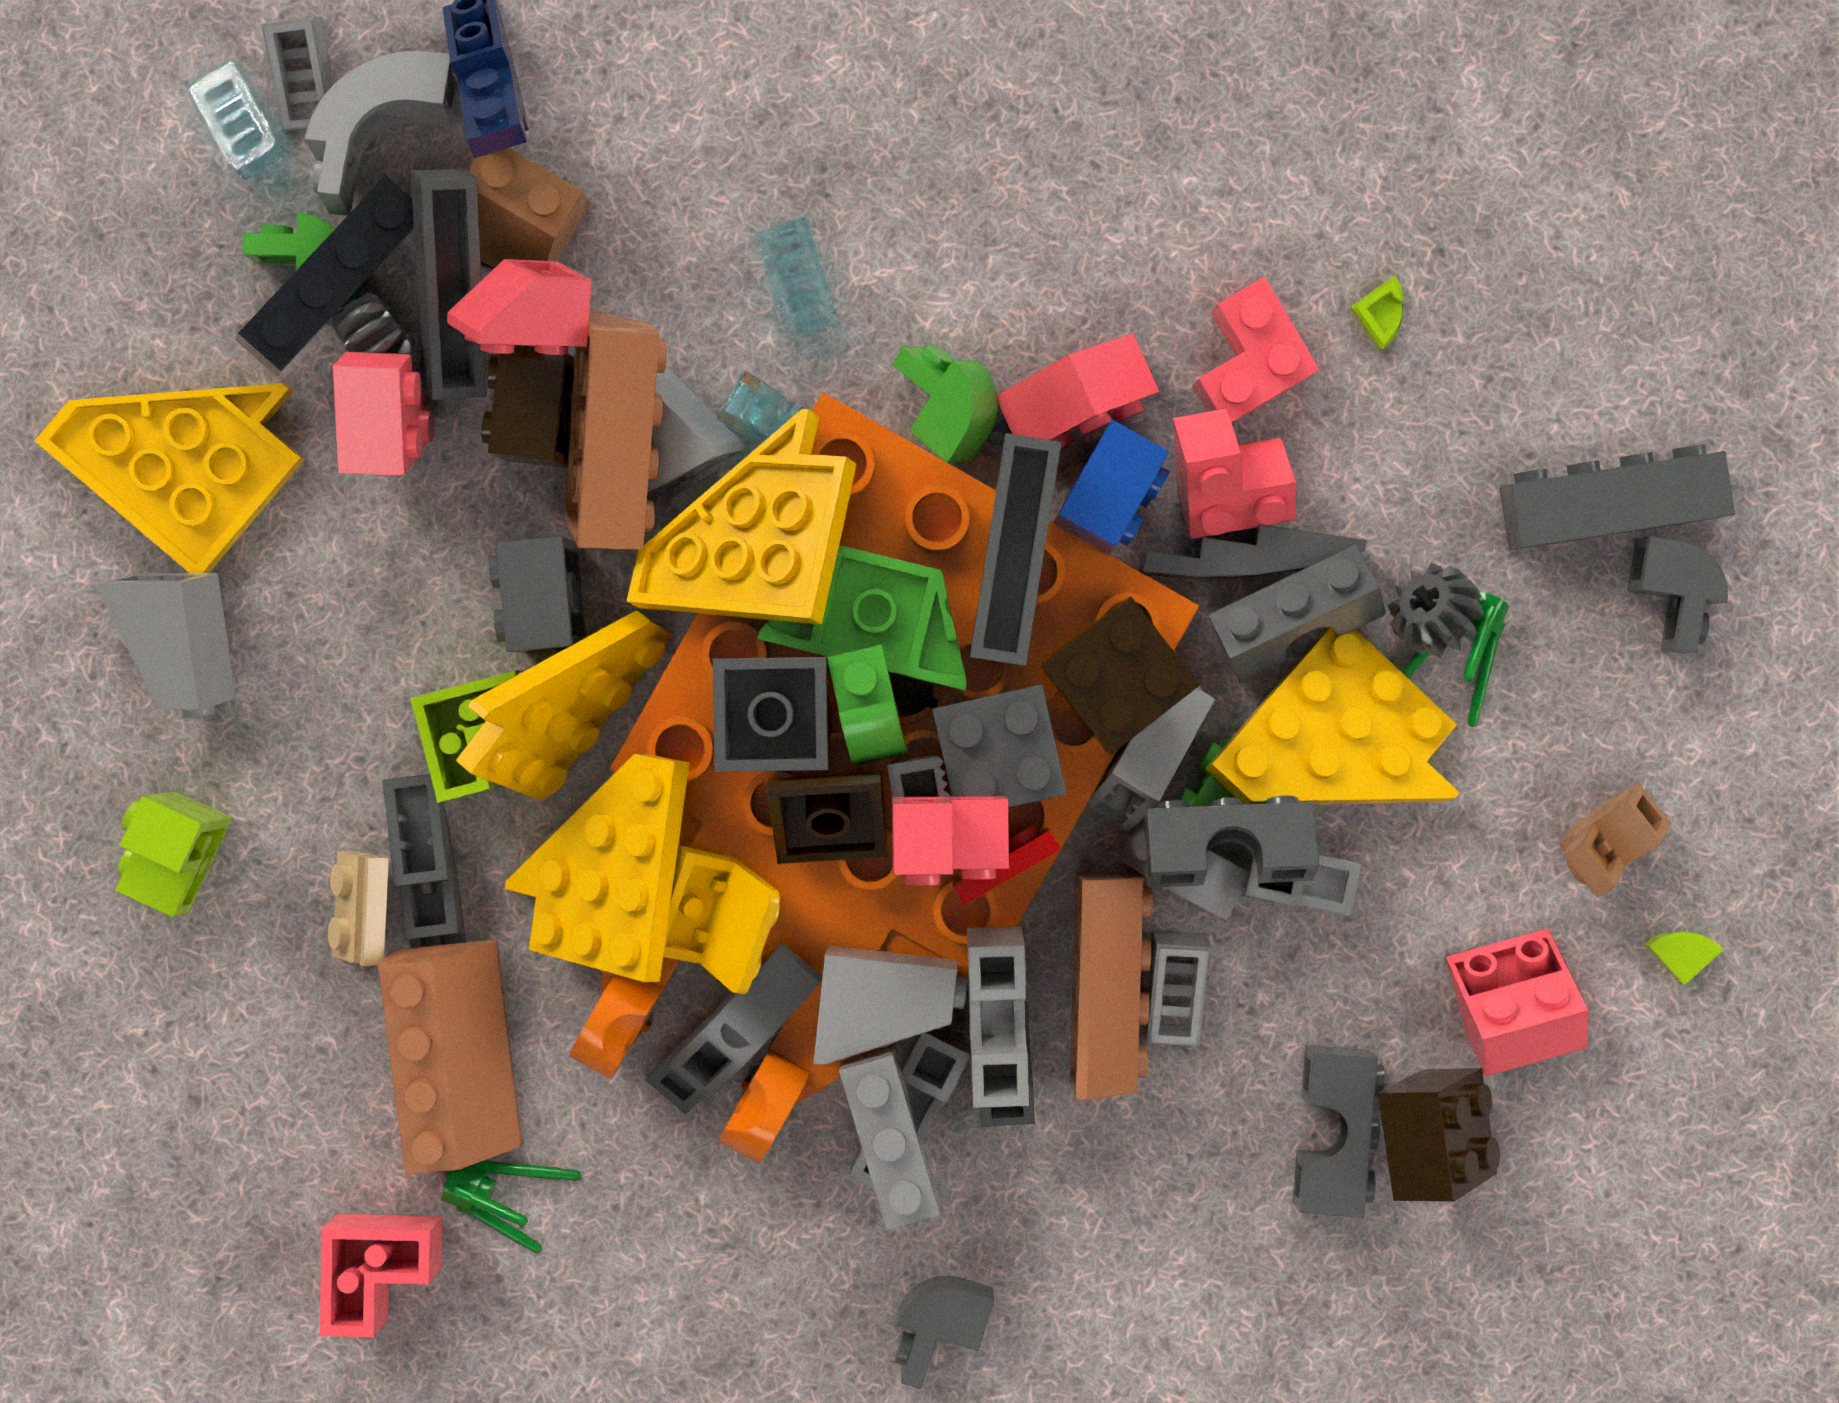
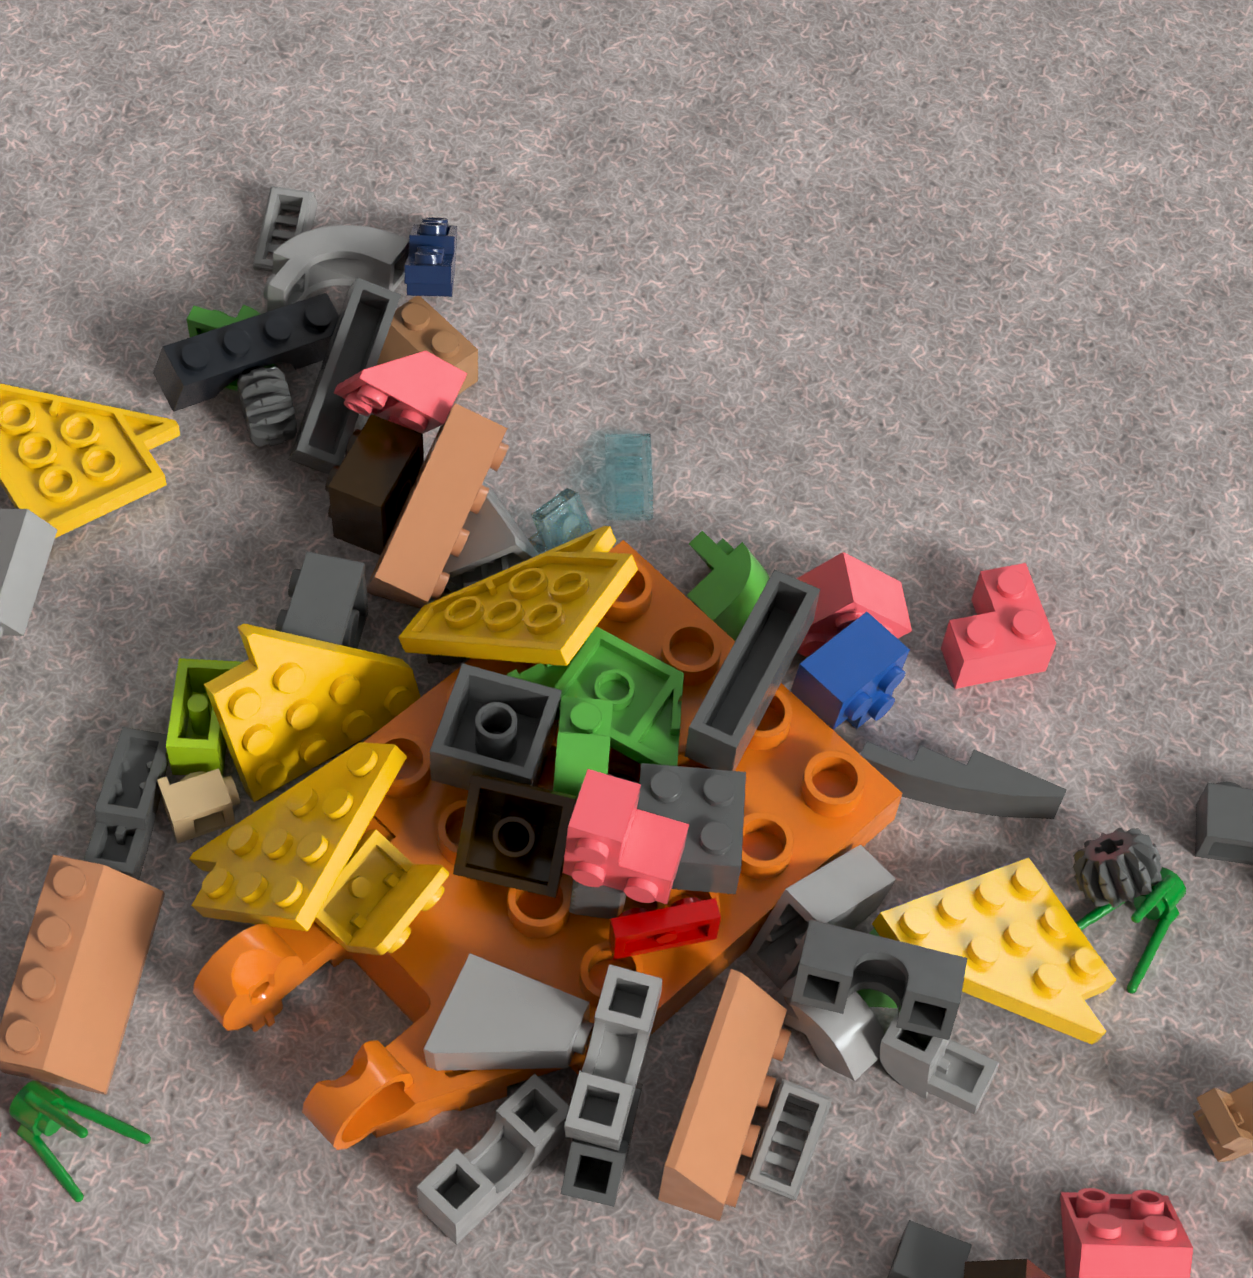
camera: 15 degrees right, 30 degrees down
clear light blue slope [187,60,290,180] -> none
tan plate [328,851,389,966] -> none
coral brick [332,352,434,476] -> none
dark grey slope [646,942,823,1114] -> none
light grey arch [839,1045,940,1231] -> none
dark brown brick [1039,597,1200,755] -> none
coral brick [1173,408,1296,539] -> none
dark grey arch [1208,544,1386,683] -> none
lime tile [1349,276,1404,352] -> none
none -> tan brick [157,769,240,844]

